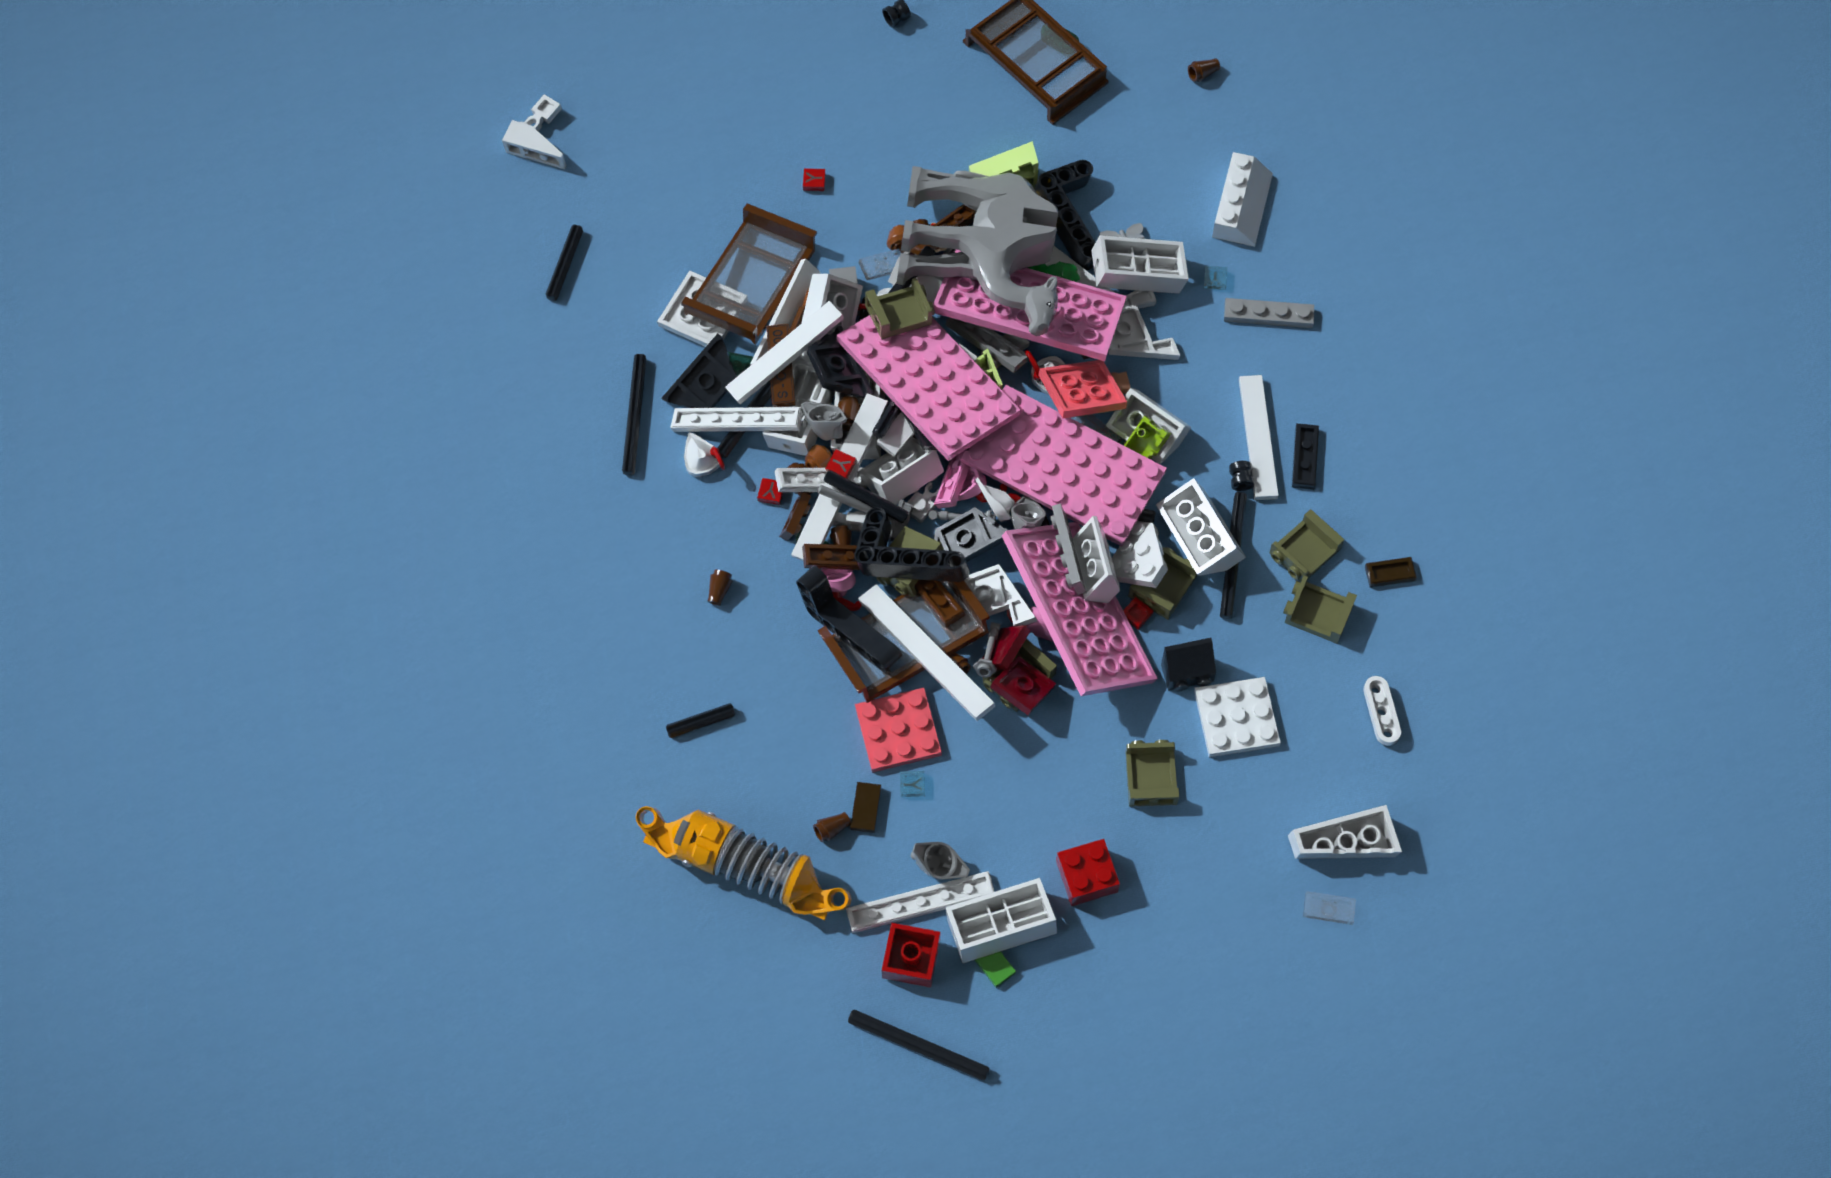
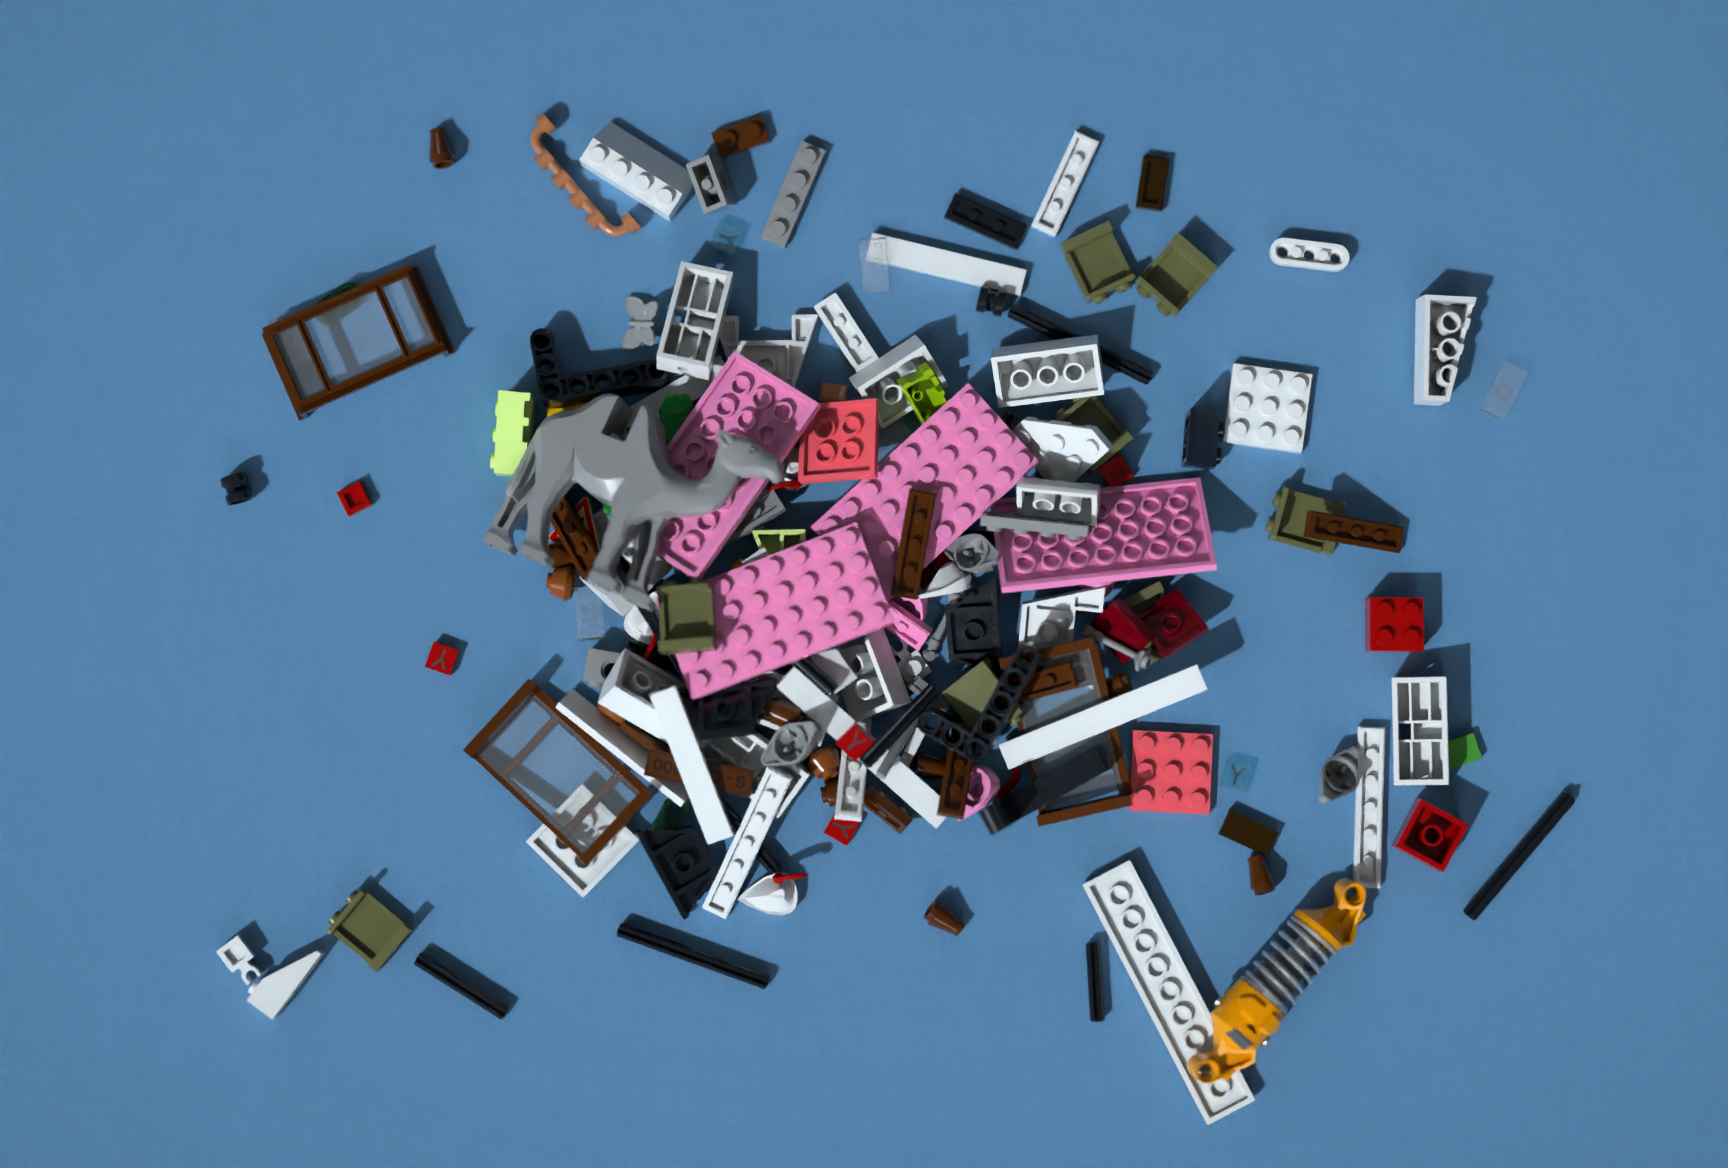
camera: 75 degrees left, 20 degrees up
none -> olive panel [327,889,414,972]
none -> red tile [337,481,373,517]
none -> nougat bar [530,113,642,237]
none -> light grey brick [685,155,738,214]
none -> reddish brown plate [711,116,770,159]
none -> white plate [813,292,879,373]
none -> clear plate [859,237,890,293]
none -> reddish brown tile [890,489,936,600]
none -> white tile [1031,130,1099,237]
none -> white plate [1082,860,1255,1125]
none -> reddish brown tile [1303,510,1404,553]

